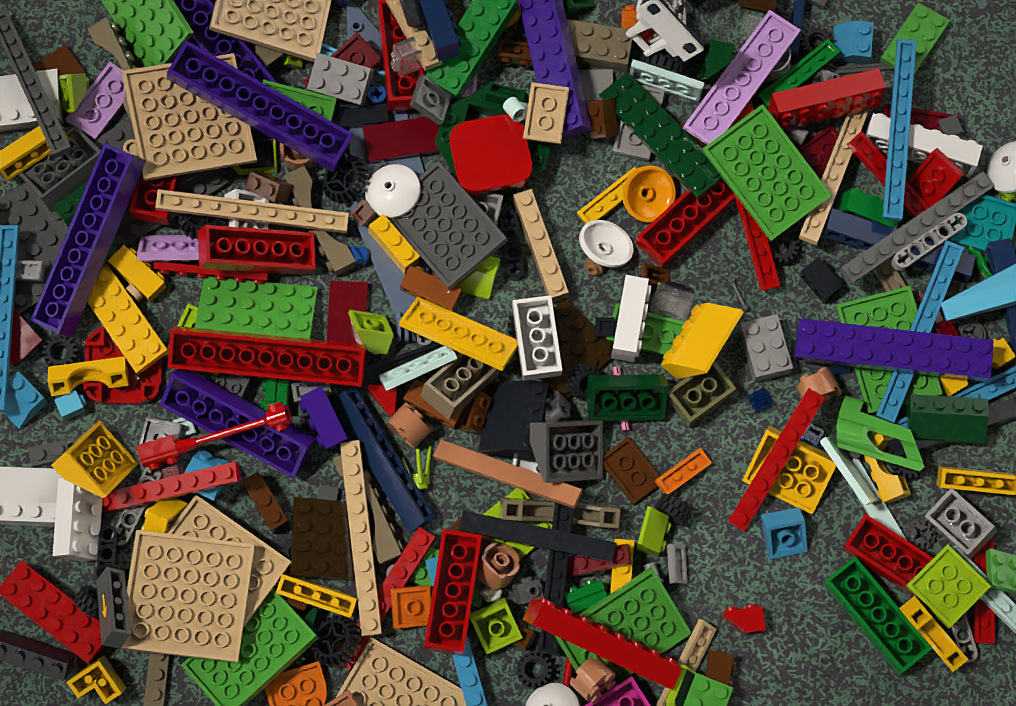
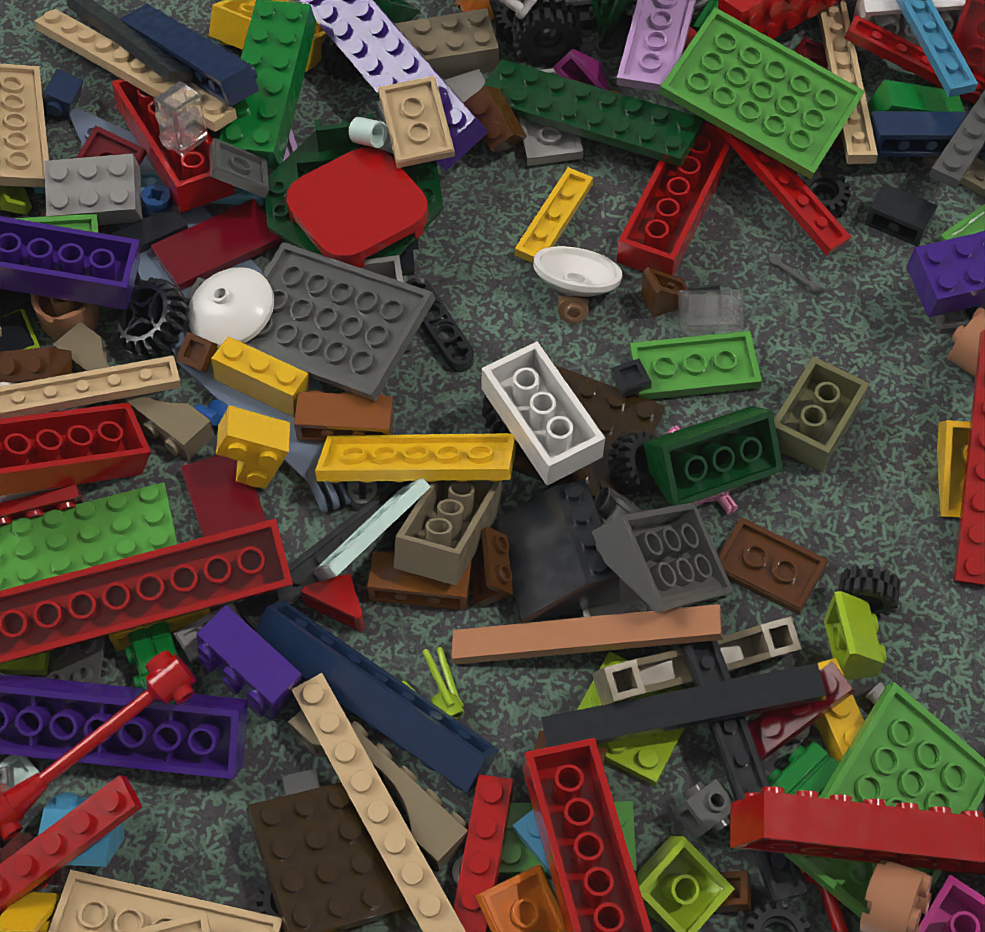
camera: 20 degrees left, 15 degrees down
reddish brown brick [242,471,290,534] -> none
lime slope [348,310,394,354] -> none
nougat brick [387,403,433,449] -> none
lime slope [457,256,500,300] -> none
nougat brick [476,543,520,590] -> none
white plate [480,586,502,603] -> none
reddish brown bracket [497,39,533,68] -> none
tan brick [513,189,569,304] -> none
white brick [611,275,651,362] -> none
light orange dish [622,165,676,222] -> none
light aqua tile [630,59,704,102] -> none
orange plate [654,447,712,494] -> none
yellow slope [661,303,743,379] -> none
light grey plate [667,544,687,585] -> none
light grey brick [739,314,793,383] -> none
clear blue plate [747,387,773,414] -> none
none -> yellow brick [216,405,290,489]
none -> magenta slope [553,49,610,90]

